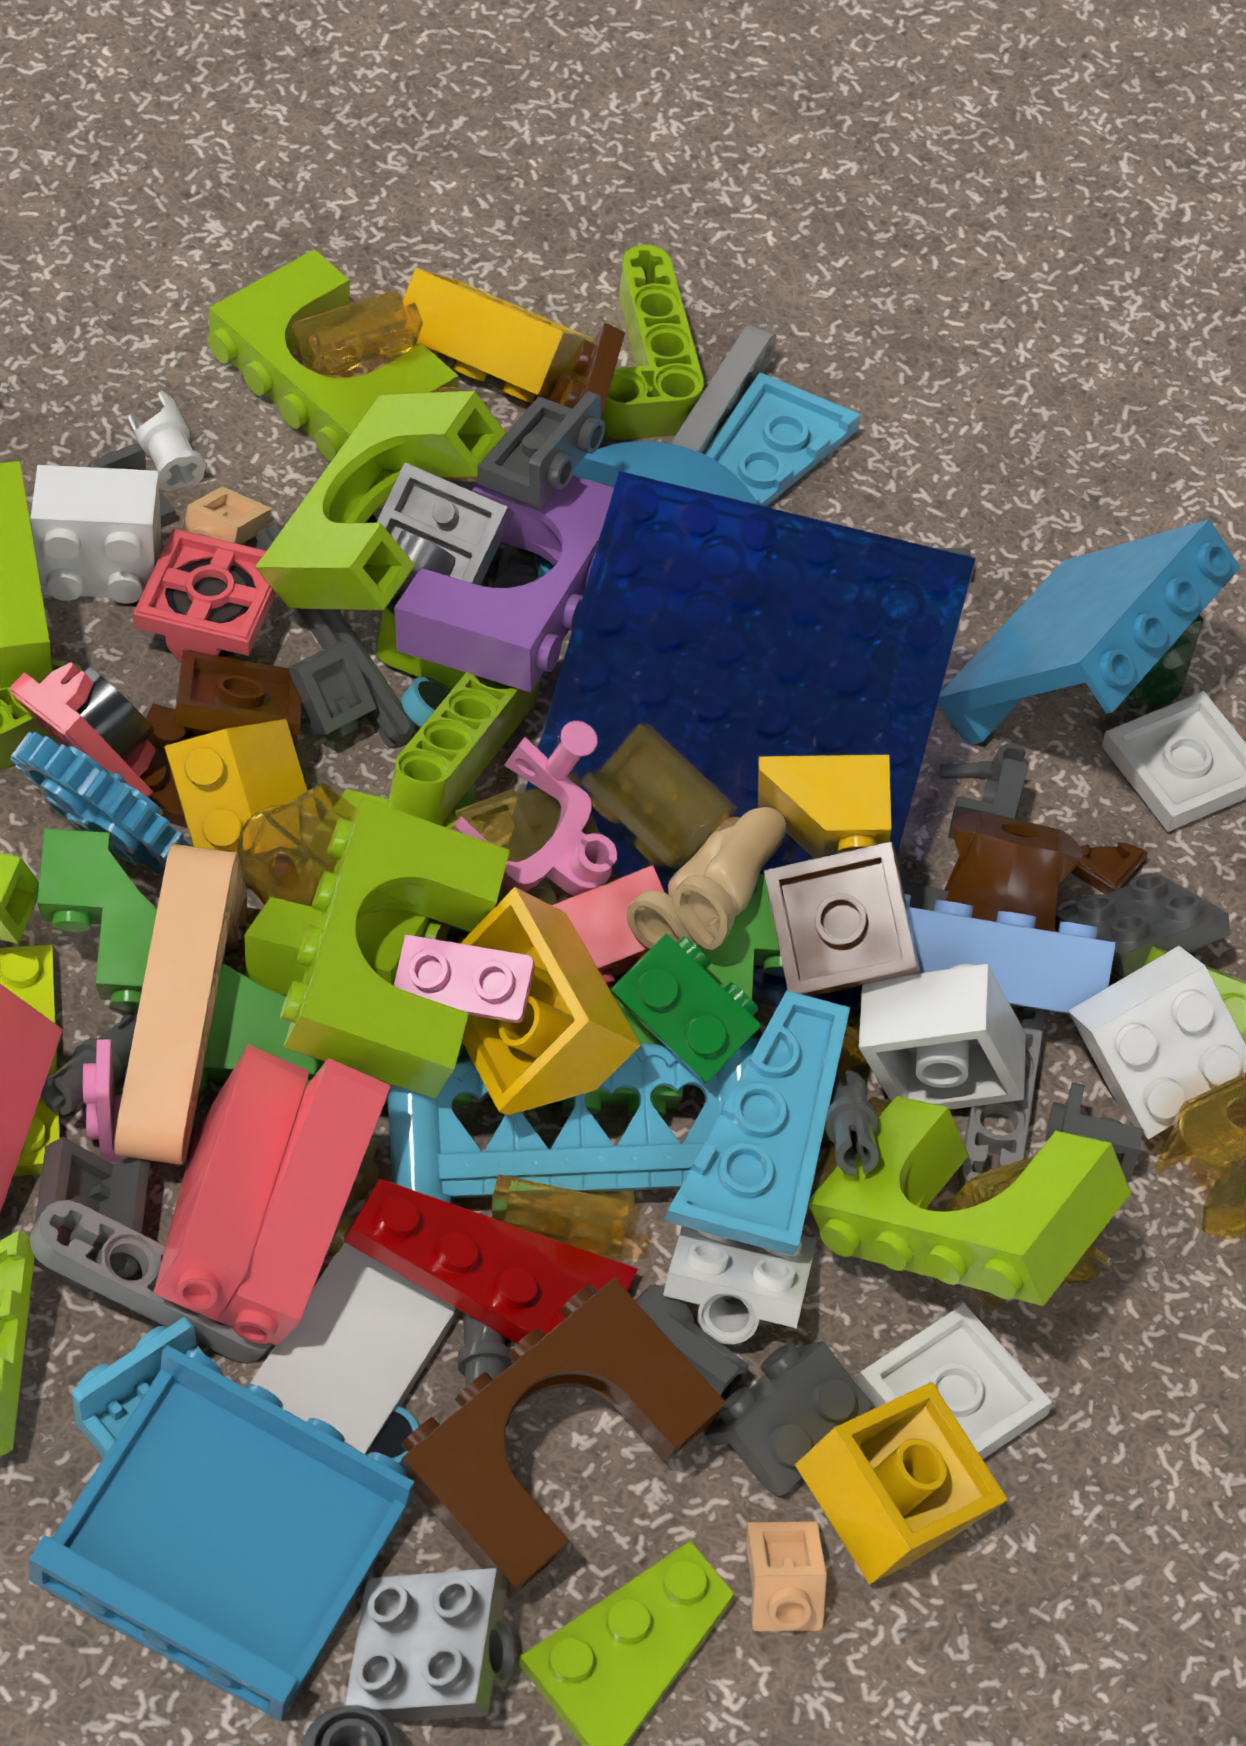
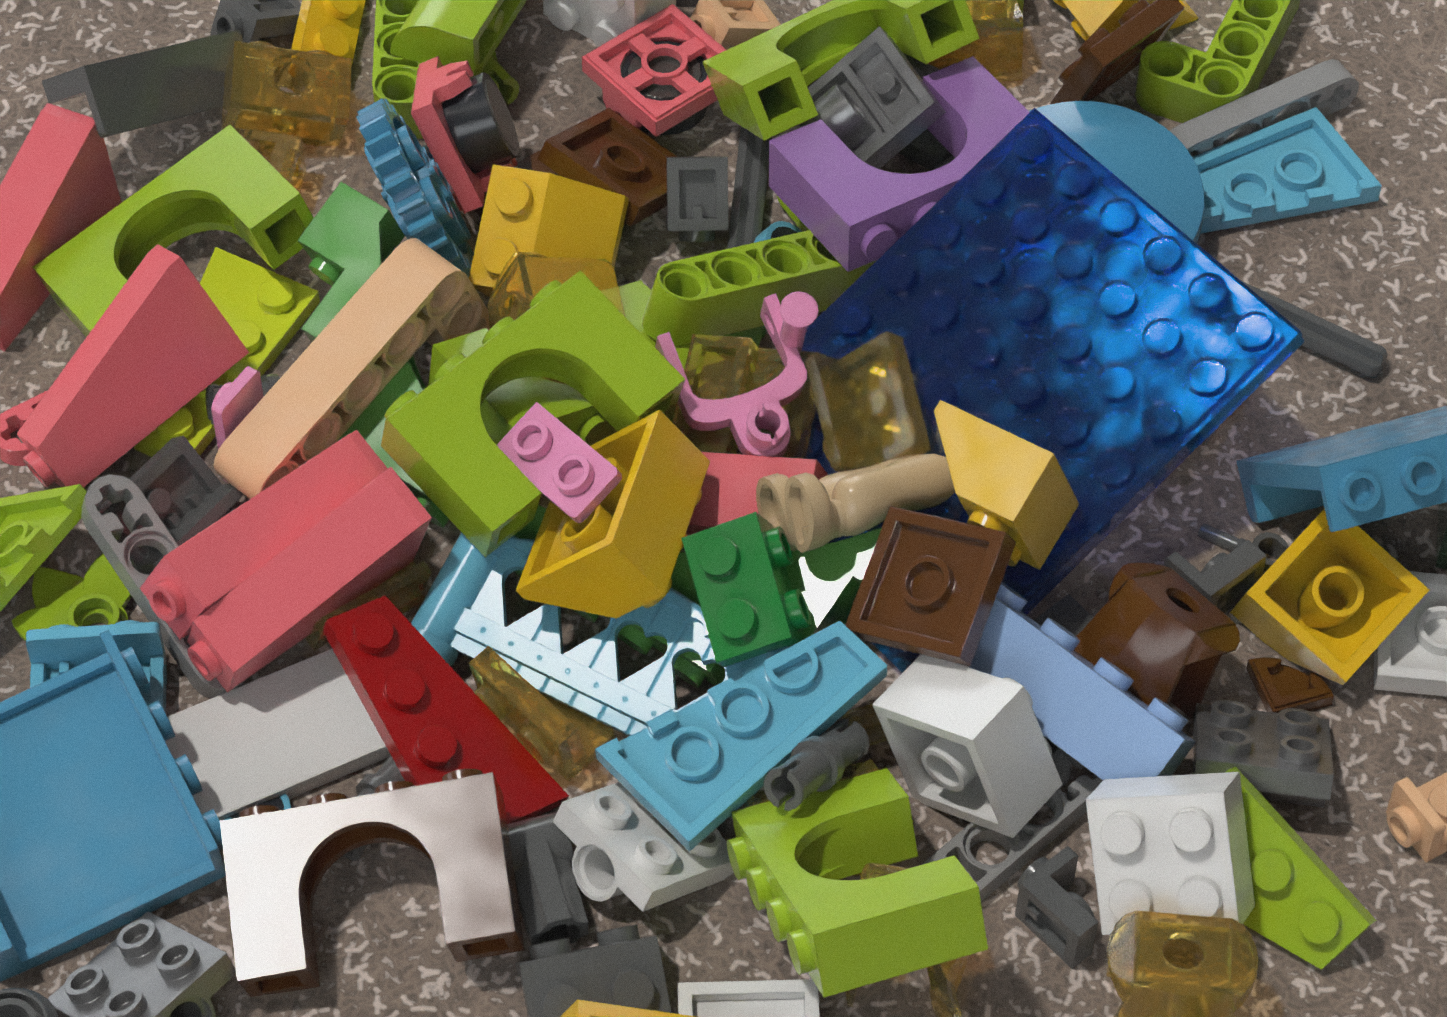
camera: 40 degrees right, 0 degrees up
dark grey bracket [477,391,605,509] -> none
none -> lime plate [11,554,132,641]
none -> yellow slope [1230,508,1430,685]

